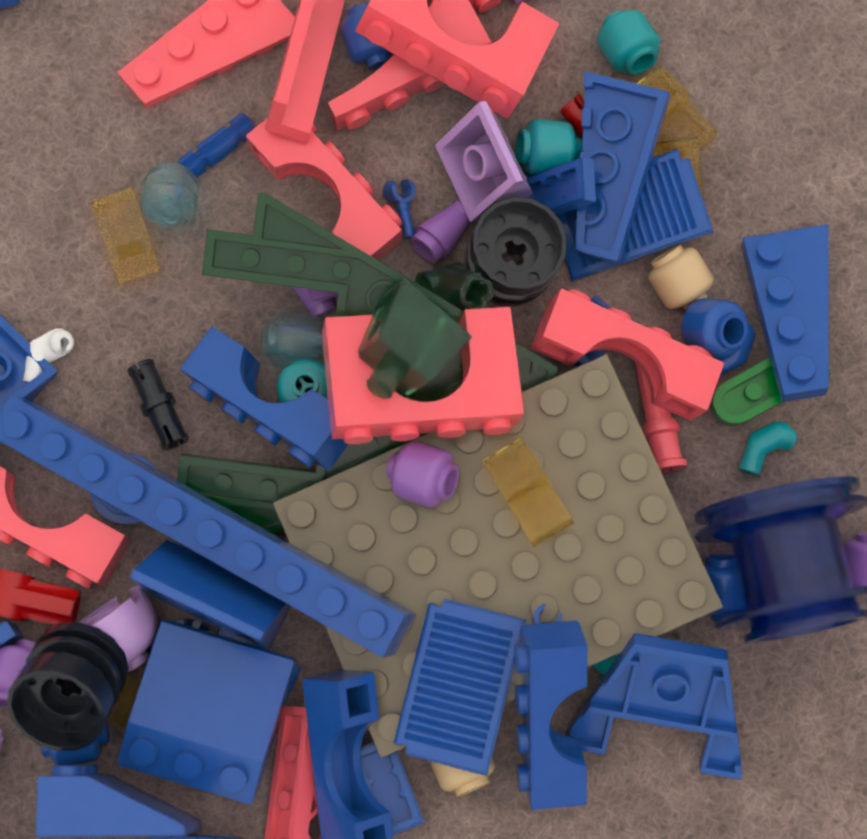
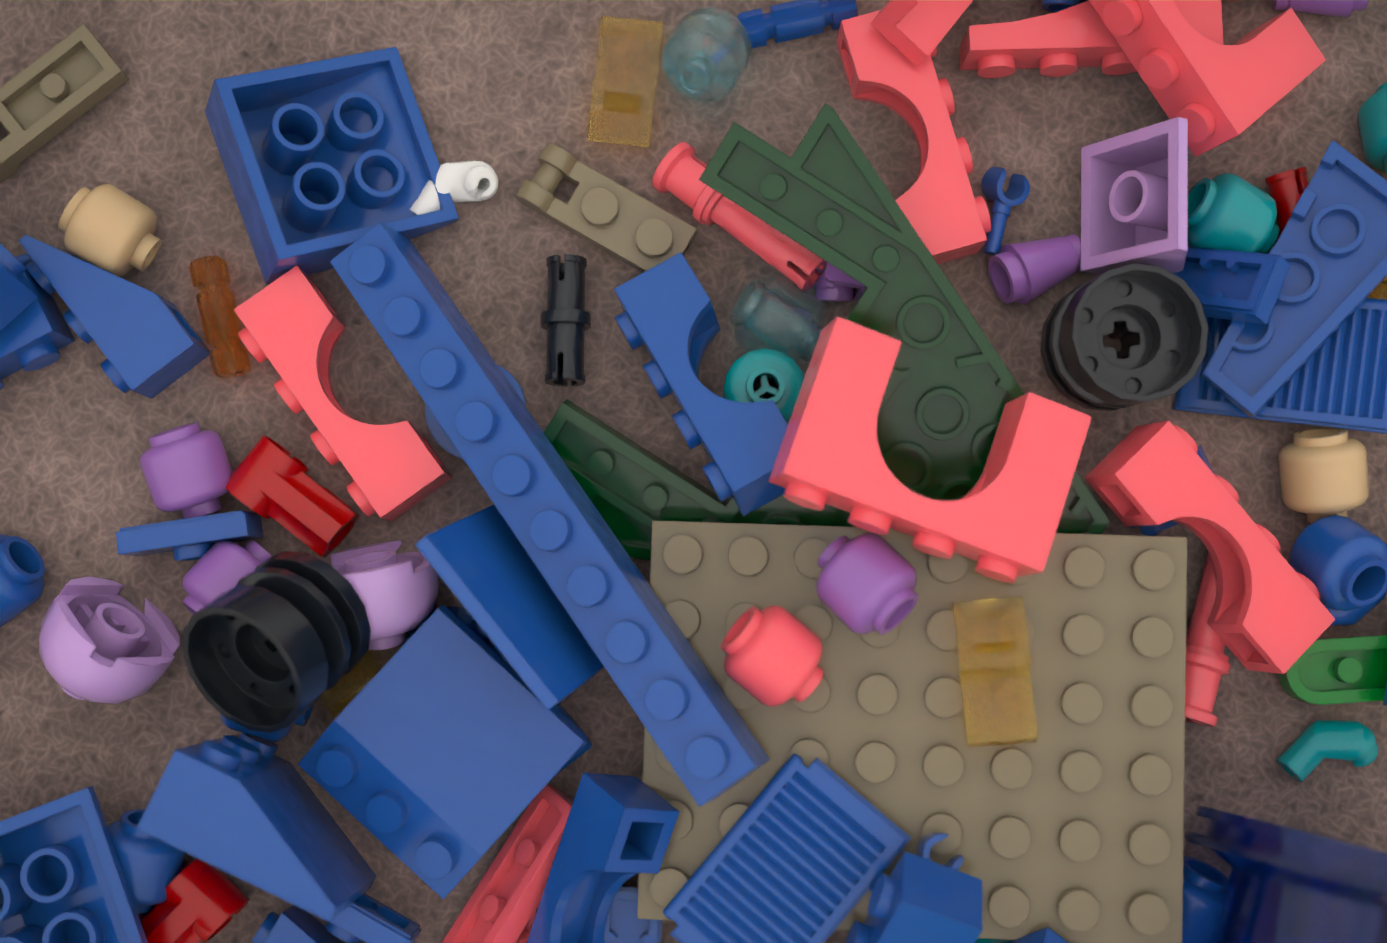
camera: 30 degrees right, 5 degrees up
clear green torso [358,278,472,399] -> none
piece [415,262,494,311] -> none
none -> dark tan plate [515,143,697,273]
none -> coral pin [652,142,827,292]
none -> coral head [721,605,824,707]

